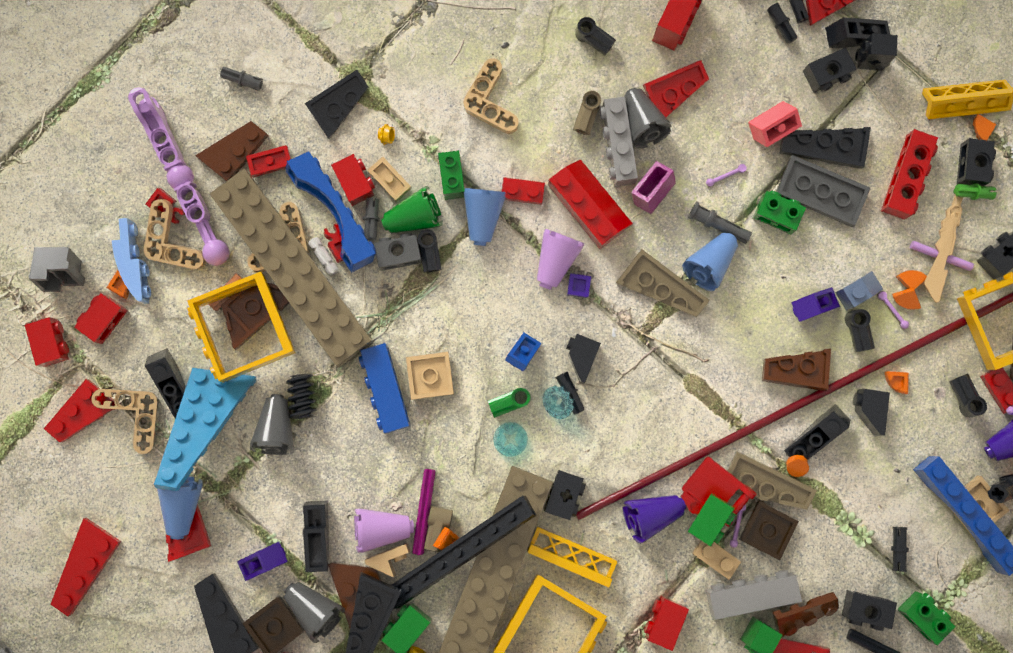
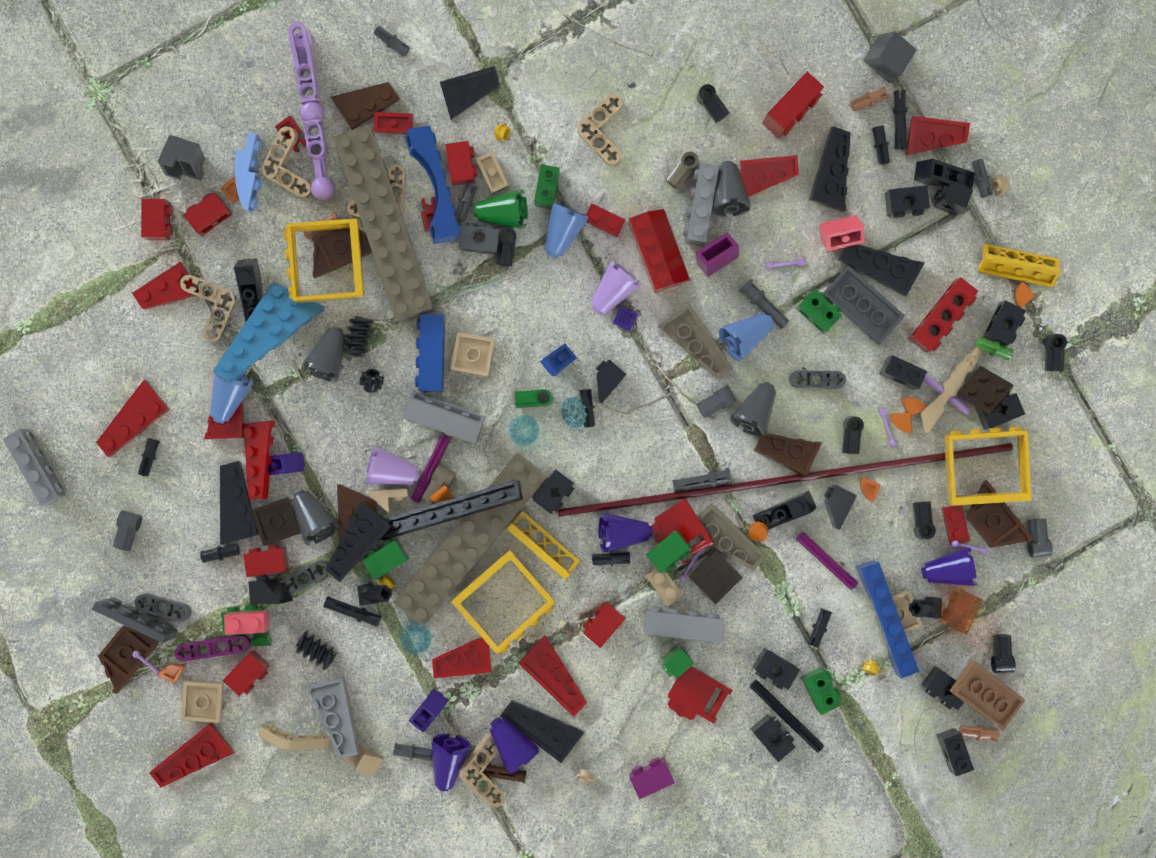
camera: 15 degrees right, 5 degrees up
black slope [303,500,329,572] -> none
white axle [308,237,339,276] -> none
reddish brown wing [773,592,839,638] -> none
dark purple slope [791,287,840,322] -> none
sand blue slope [835,271,883,310] -> none
none -> black axle [138,438,160,477]
none -> red wing [243,420,275,500]
none -> black gear [359,369,384,393]
none -> light grey brick [403,391,486,444]
none -> black axle [592,551,630,567]
none -> dark grey pin [672,467,732,492]
none -> dark grey piece [696,385,737,418]
none -> dark grey cone [730,382,776,437]
none -> dark grey beam [789,370,846,389]
none -> magenta axle [796,532,858,590]
none -> black wing [809,126,851,212]
none -> yellow plate [862,659,881,676]
none -> black brick [879,355,928,390]
none -> dark brown plate [957,365,1014,416]
none -> dark grey axle [972,159,993,198]
none -> tan plate [992,174,1010,196]

